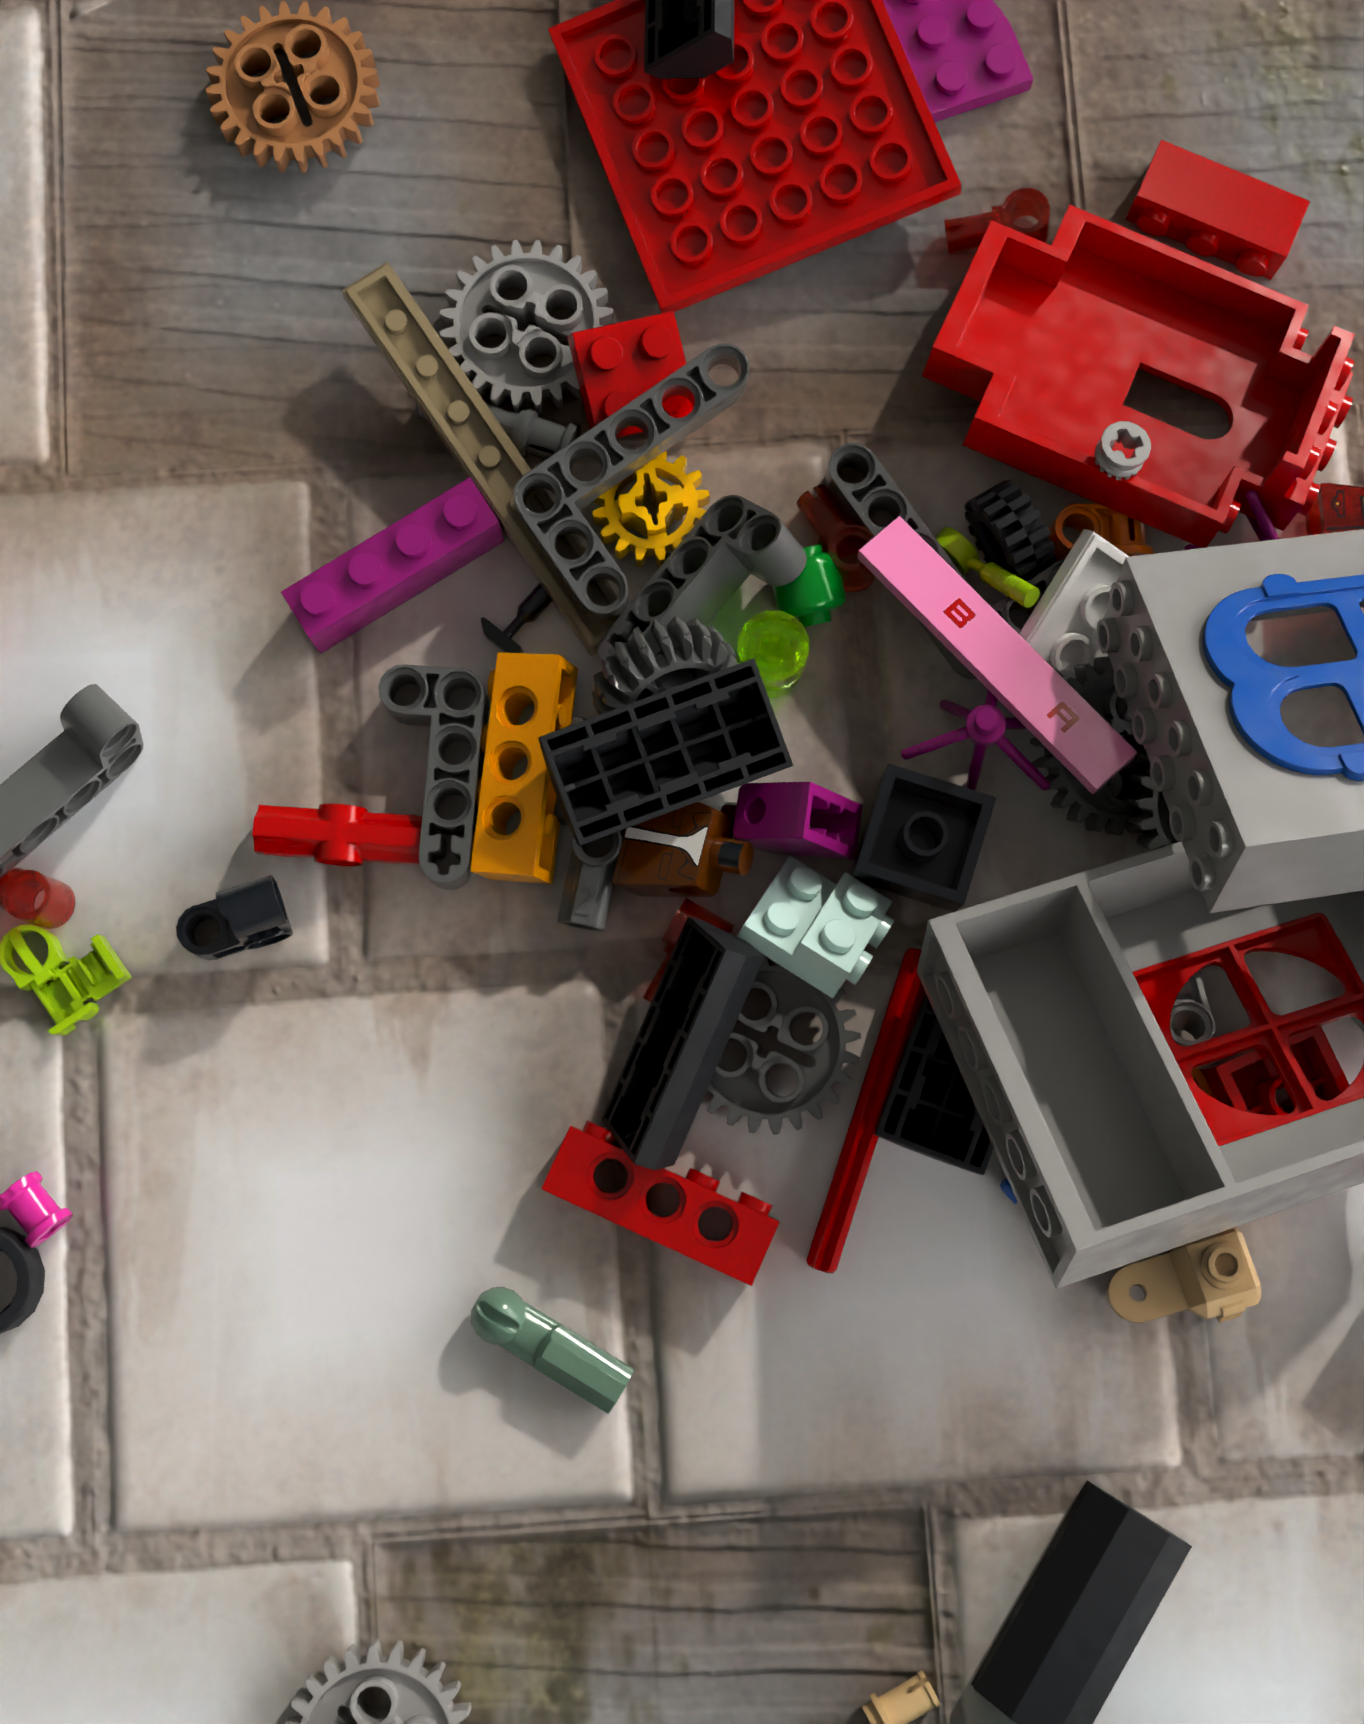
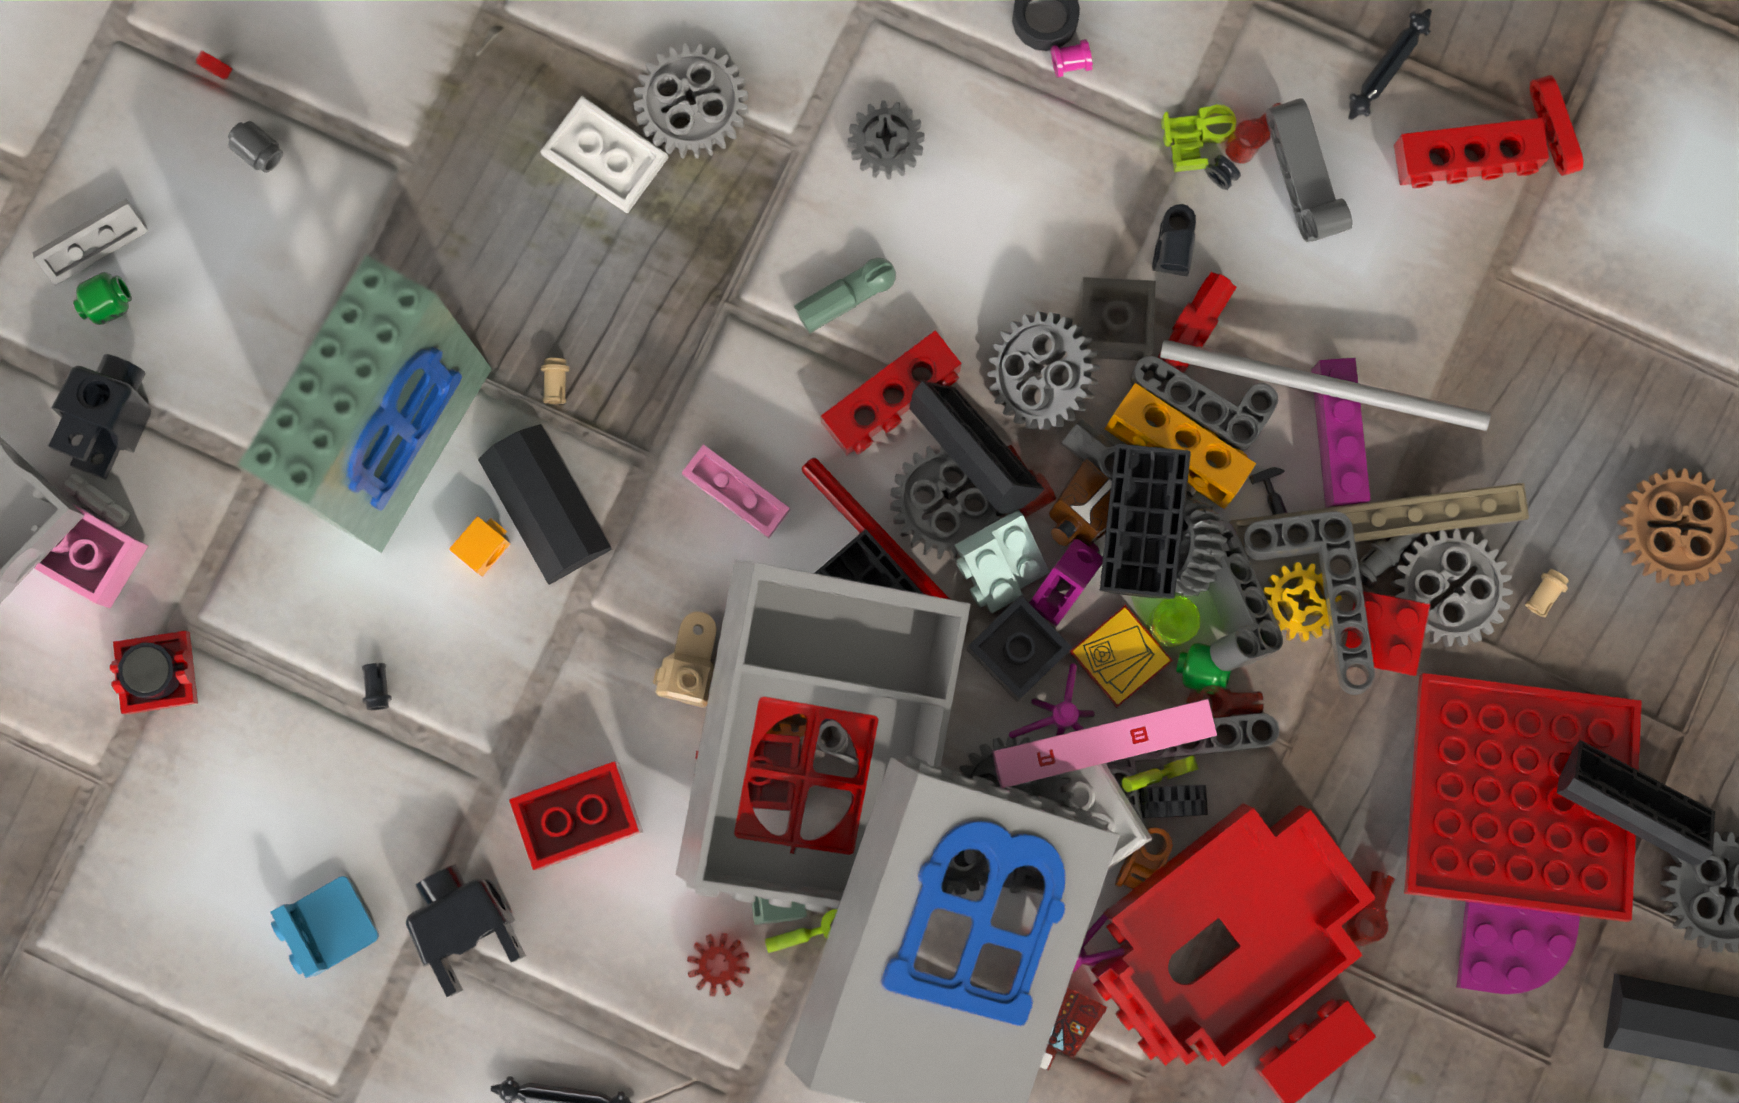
camera: 120 degrees right, 0 degrees up
light grey bush [1094,421,1151,480] -> none
none -> light orange brick [449,516,510,577]
none -> bright pink plate [682,444,790,539]
none -> dark grey gear [848,100,925,179]
none -> dark grey gear [987,311,1100,430]
none -> yellow tile [1069,605,1173,708]
none -> clear smoke brick [1078,277,1156,361]
none -> light grey piece [1160,340,1491,431]
none -> black bush [1205,155,1241,190]
none -> tan pin [1525,569,1569,618]

